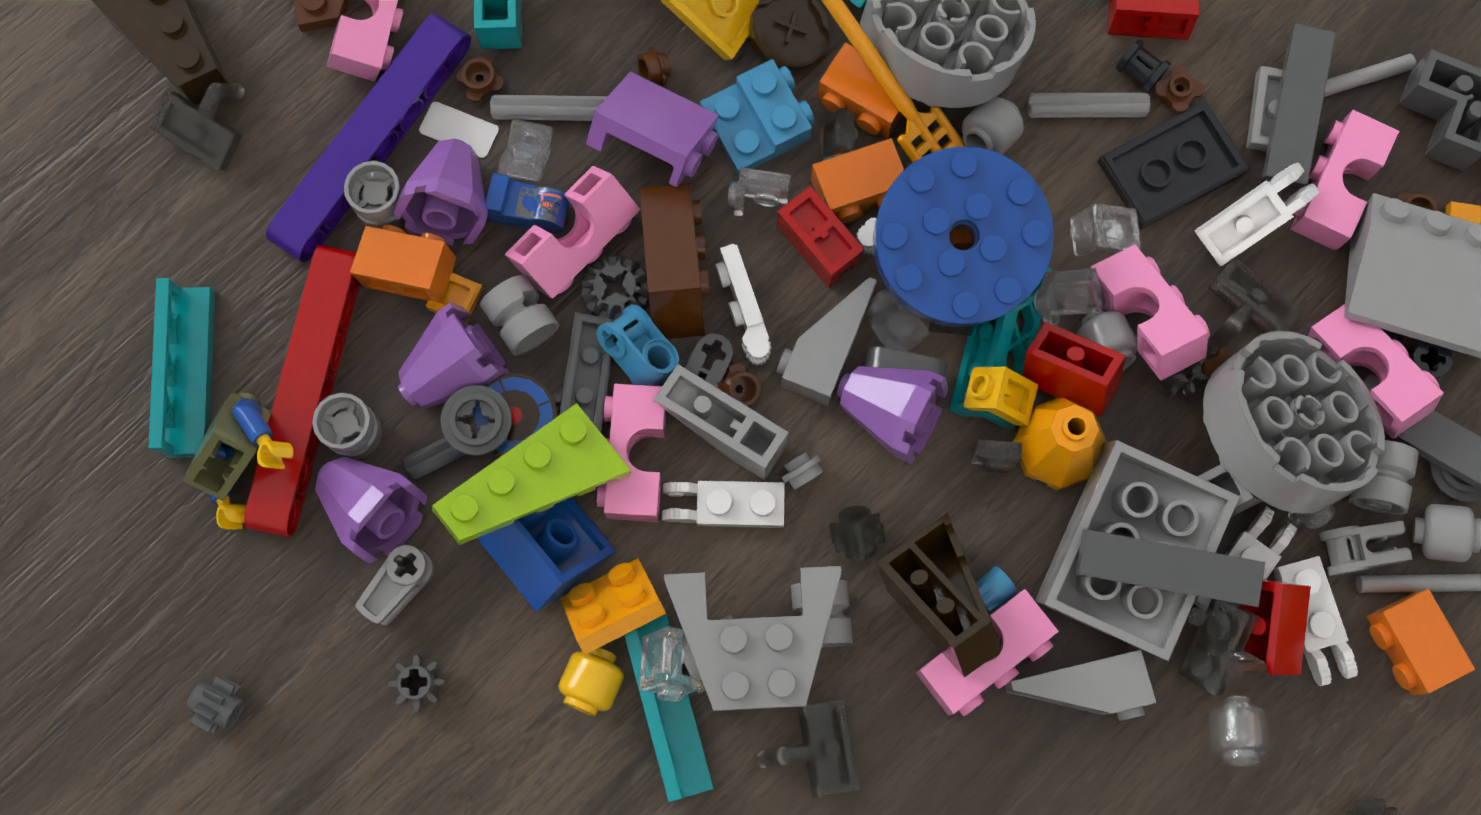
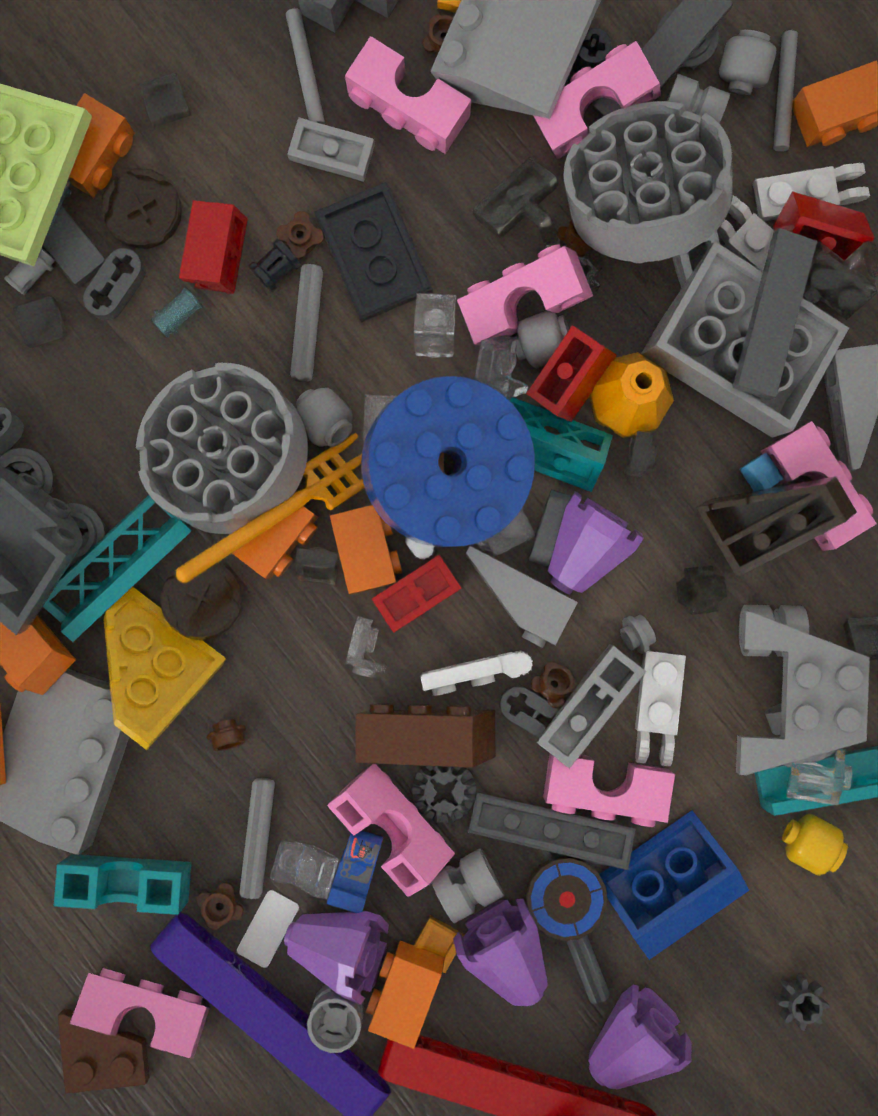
camera: 85 degrees left, 10 degrees up
light grey wheel [312,393,383,460] -> none
light grey piece [355,545,434,626] -> none
lime wing [432,403,631,545] -> none
dark grey gear [441,385,512,456] -> none
light orange plate [560,558,666,655] -> none
medium lavender panel [586,71,719,187] -> none
dark azure piece [597,304,679,386] -> none
dark azure plate [700,59,815,176] -> none
yellow bracket [963,367,1038,426] -> none
white hinge [1194,163,1319,266] -> none
dark grey tile [1261,23,1336,189] -> none
light grey piece [1319,521,1413,577] -> none

